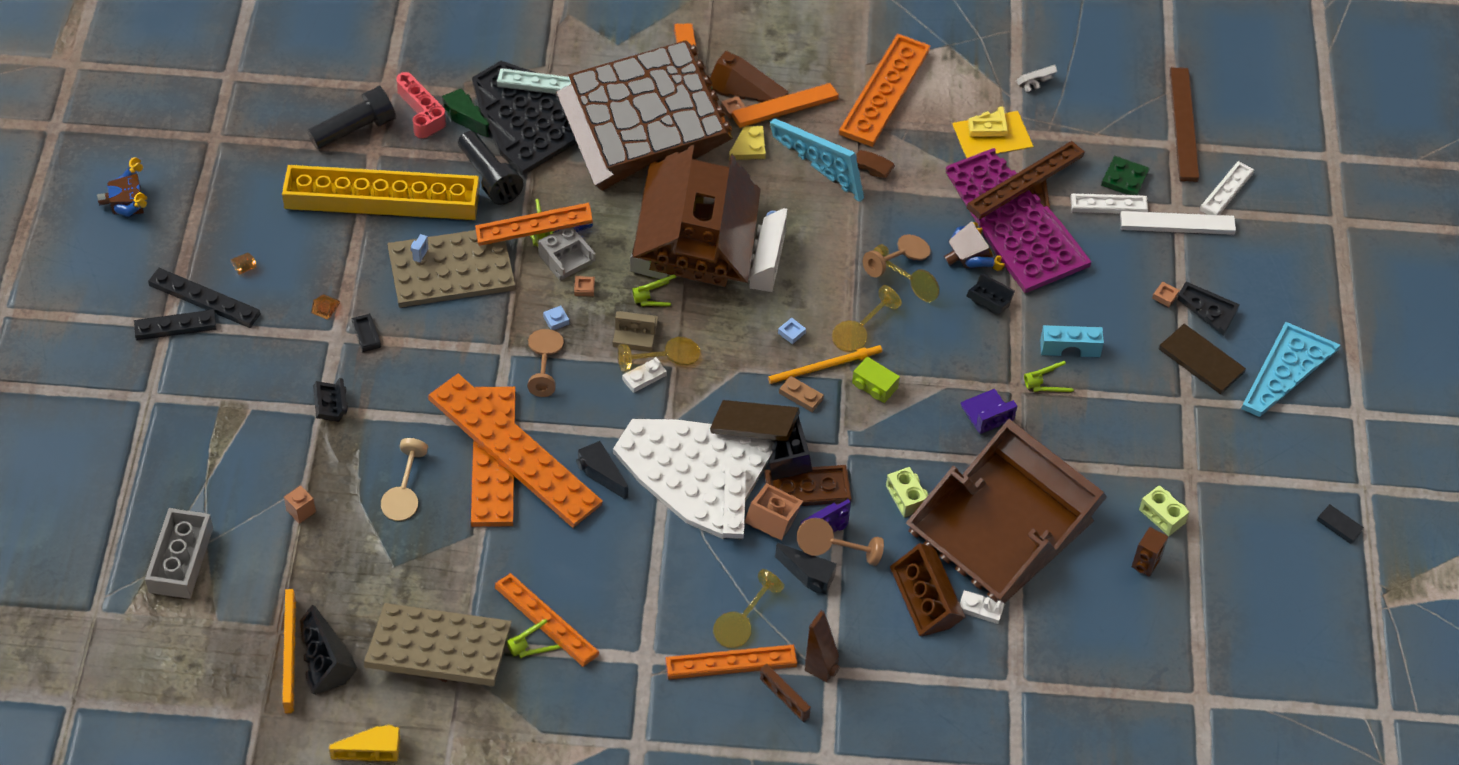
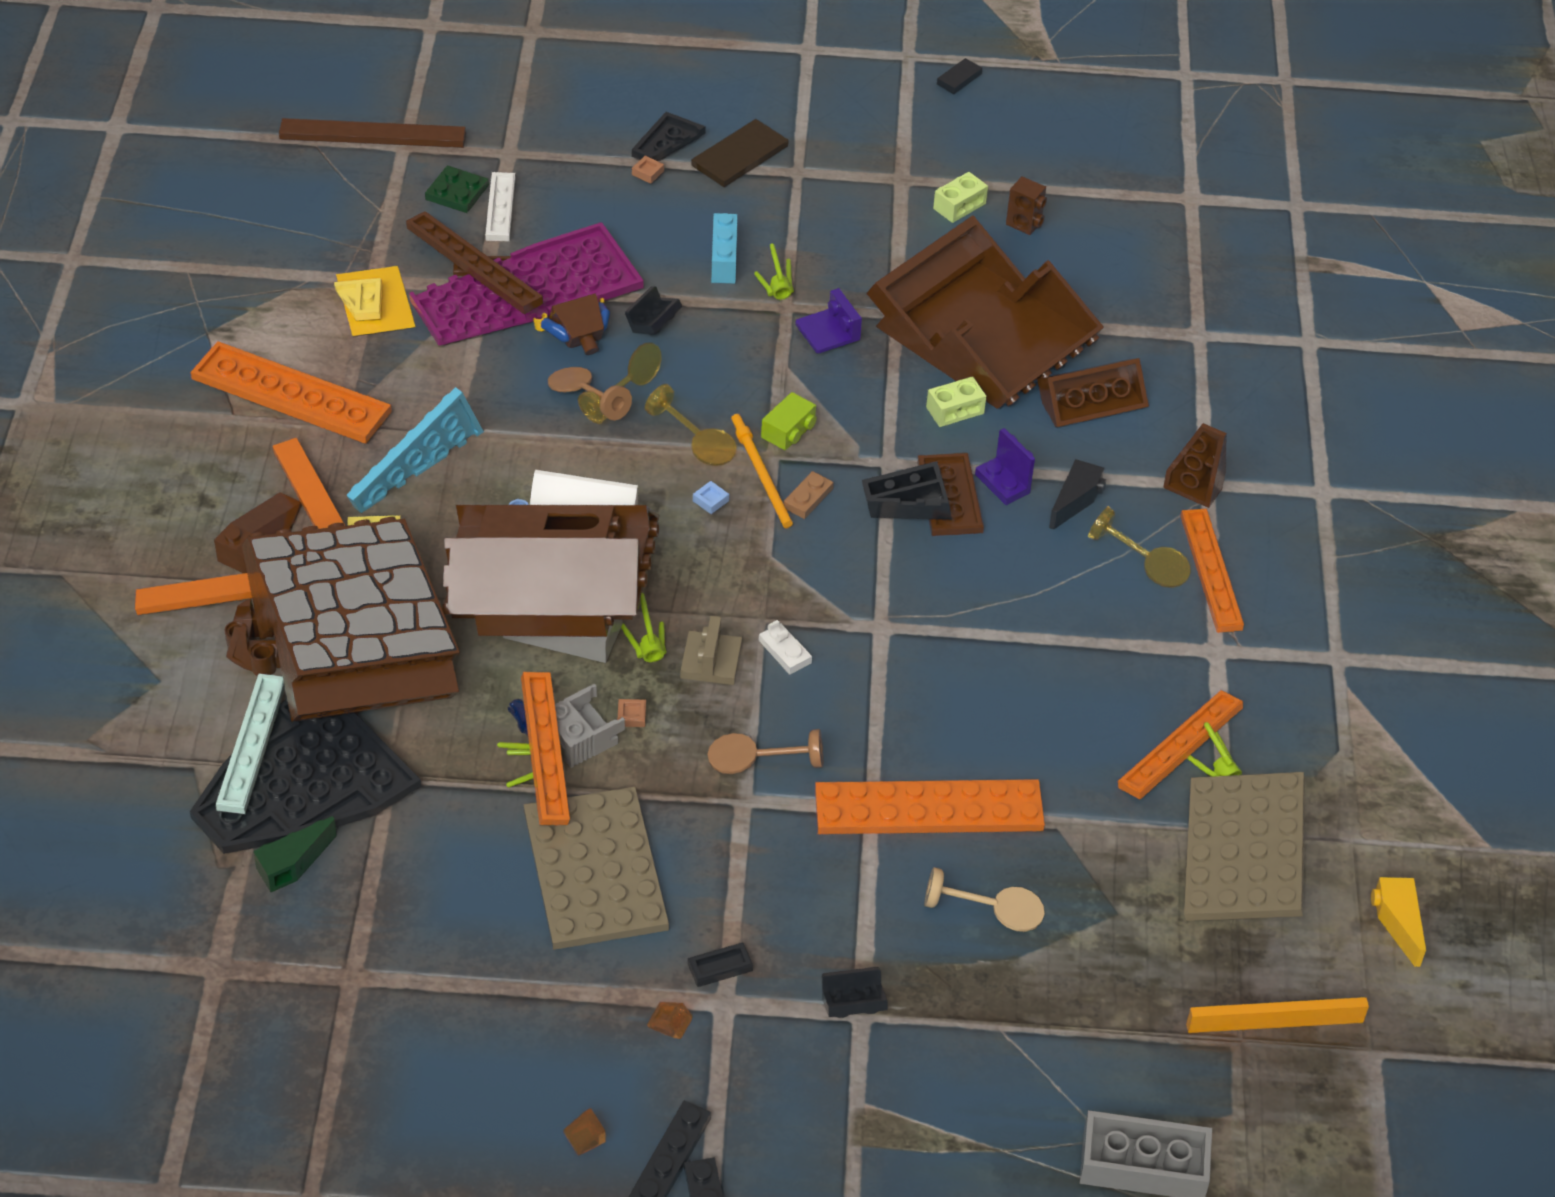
camera: 90 degrees left, 5 degrees down
yellow brick [282,165,480,220] -> none
nougat brick [284,485,316,524] -> none
black wedge [300,605,357,695] -> none
black piece [307,86,396,150] -> none
coral beam [396,72,446,138] -> none
light blue plate [411,234,429,262] -> none
orange plate [428,374,603,528] -> none
black piece [457,131,524,205] -> none
light blue plate [543,306,569,330] -> none
black slope [576,441,628,499] -> none
white piece [613,419,774,539] -> none
clear yellow piece [617,337,700,372] -> none
dark brown tile [710,400,800,441] -> none
white plate [723,464,746,539] -> none
nougat slope [744,483,803,540] -> none
reddish brown tile [760,664,811,722] -> none
medium nougat piece [797,518,884,566] -> none
reddish brown slope [856,150,895,178] -> none
white plate [960,590,1005,624] -> none
white plate [1016,65,1057,92] -> none
white tile [1120,211,1236,235] -> none
white tile [1200,161,1254,215] -> none
medium azure wing [1241,322,1341,417] -> none

